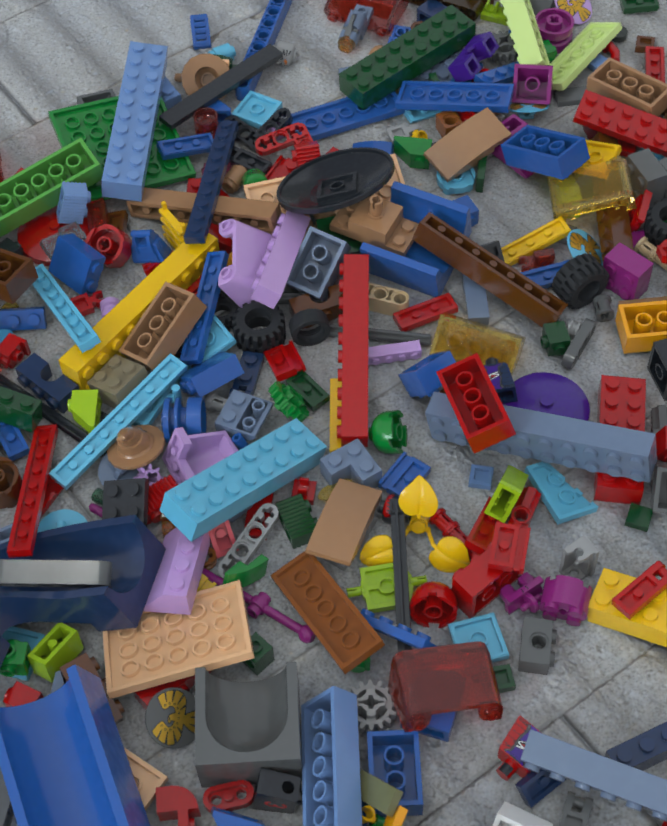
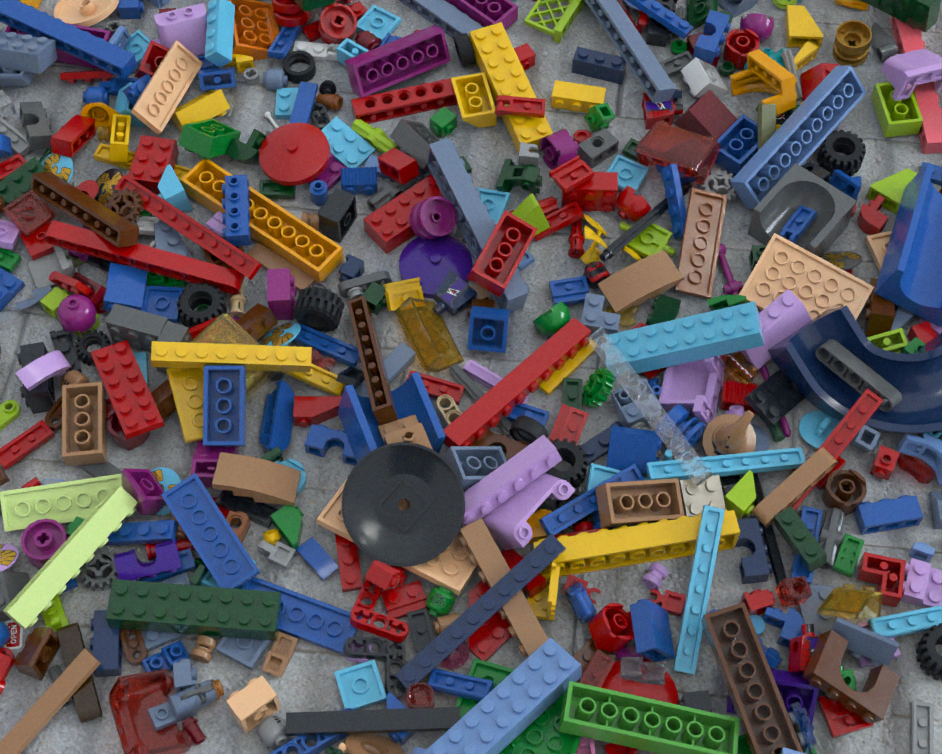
camera: 140 degrees left, 5 degrees up
medium blue brick [56,181,91,224] -> none
none -> yellow brick [151,341,312,373]
none -> sand blue brick [173,659,198,693]
none -> dark red pin [182,716,207,746]
none -> light nougat brick [226,676,281,734]
none -> blue brick [260,380,295,451]
none -> medium nougat slope [261,632,299,678]
none -> red slope [293,396,342,428]
none -> dark blue brick [339,254,365,282]
none -> yellow plate [383,277,425,311]
none -> magenta wheel [410,196,457,240]
none -> dark green tile [495,159,542,196]
none -> blue plate [507,403,550,427]
none -> yellow brick [551,80,606,113]
none -> red tile [573,129,591,145]
none -> green brick [584,103,615,132]
none -> clear plate [587,327,713,486]
none -> dark red slope [674,90,737,147]
none -> medium nougat beam [751,447,838,527]
none -> blue hinge [779,205,817,244]

